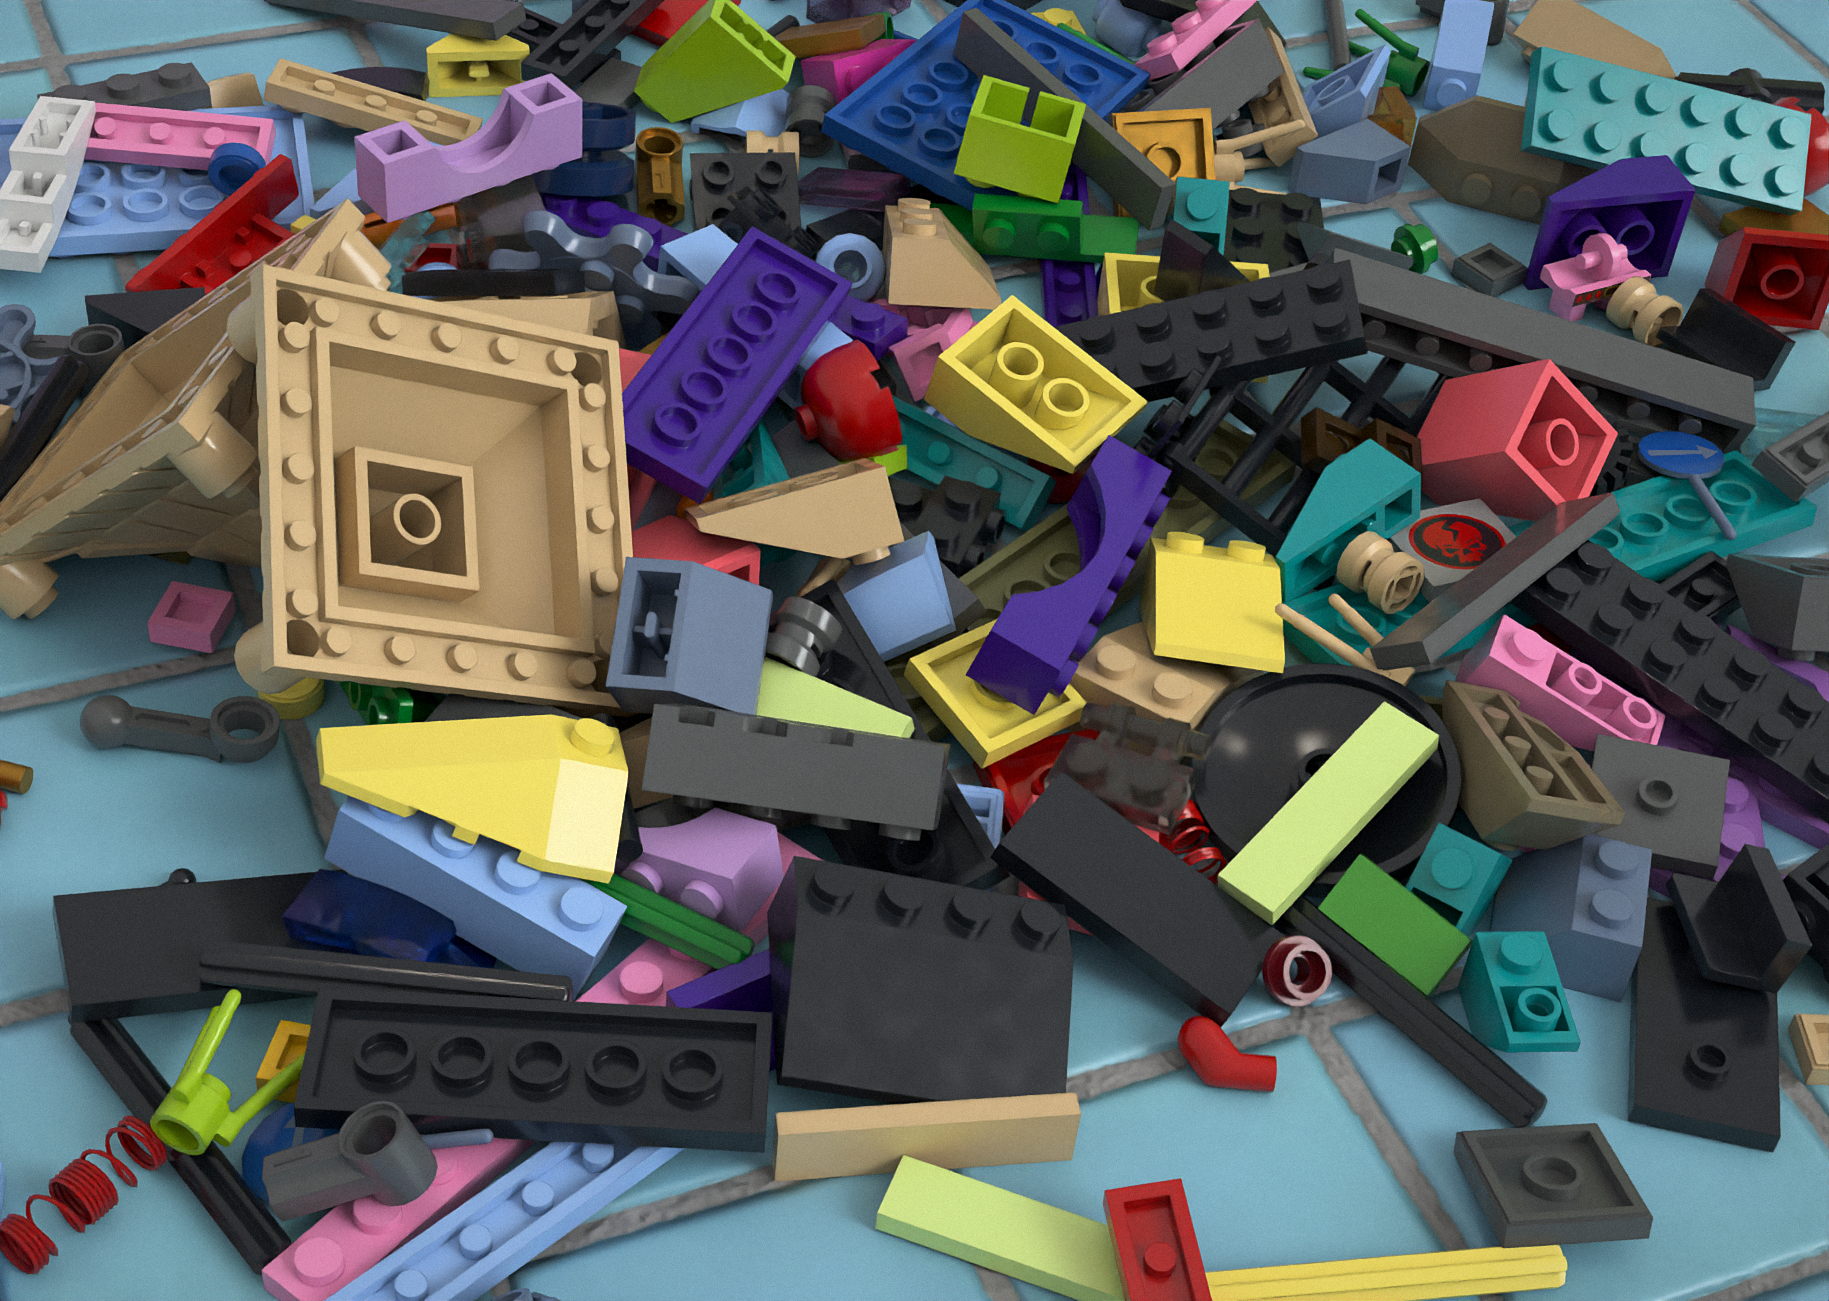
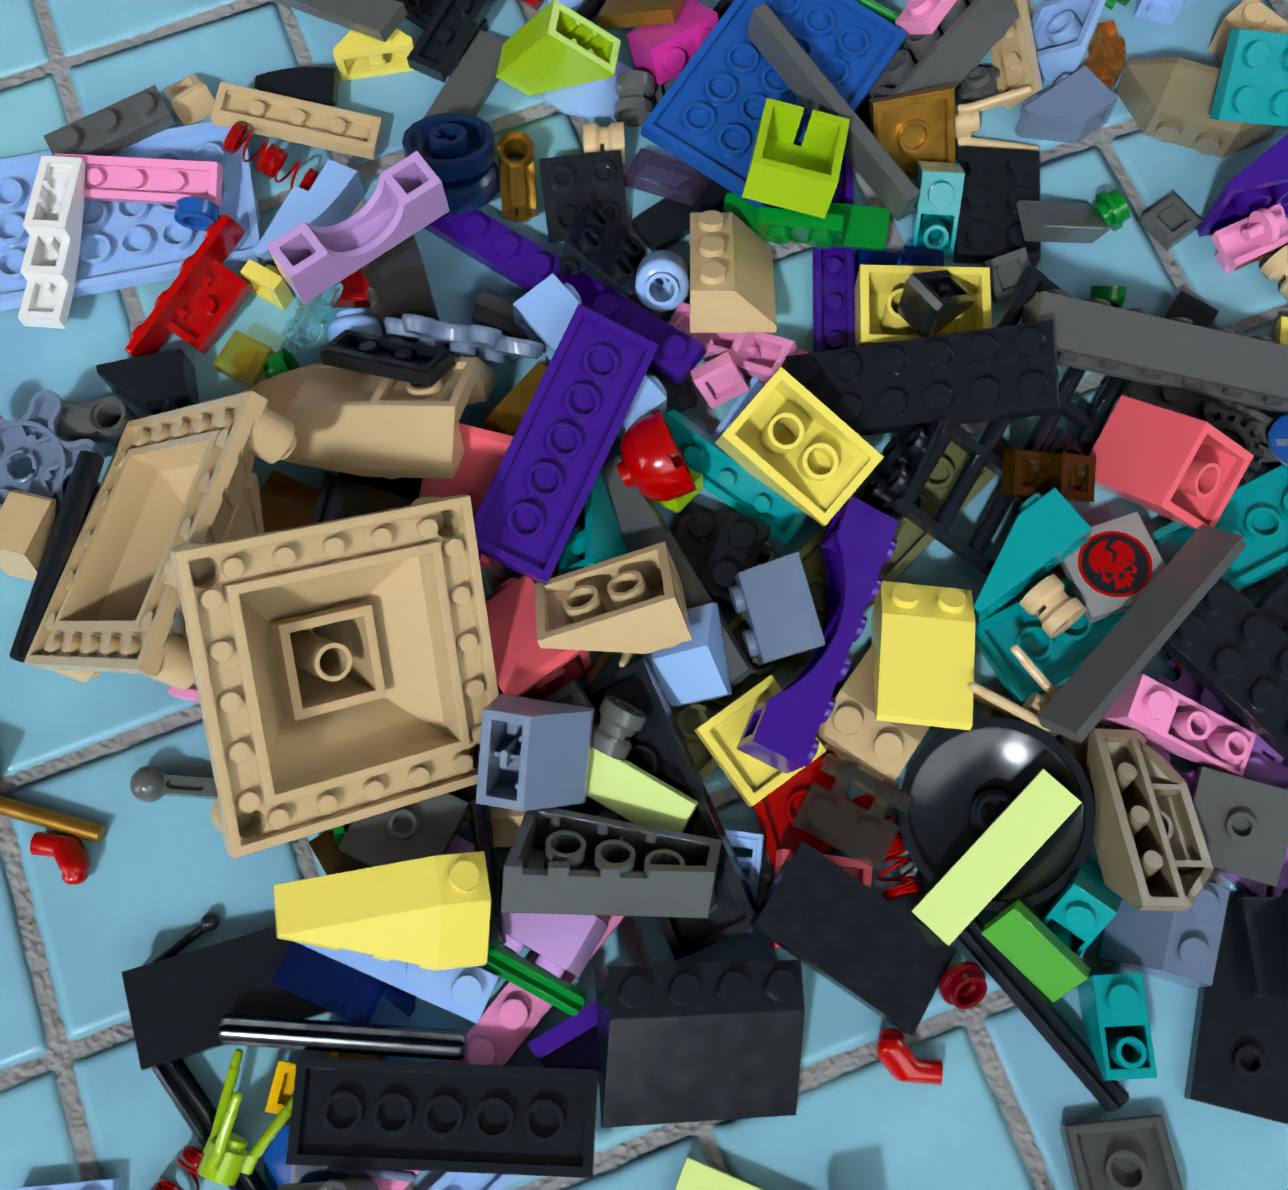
camera: 10 degrees right, 30 degrees up
tan tile [772,1092,1081,1182] -> none
none -> red piece [223,121,318,191]
none -> sand blue slope [729,552,826,665]

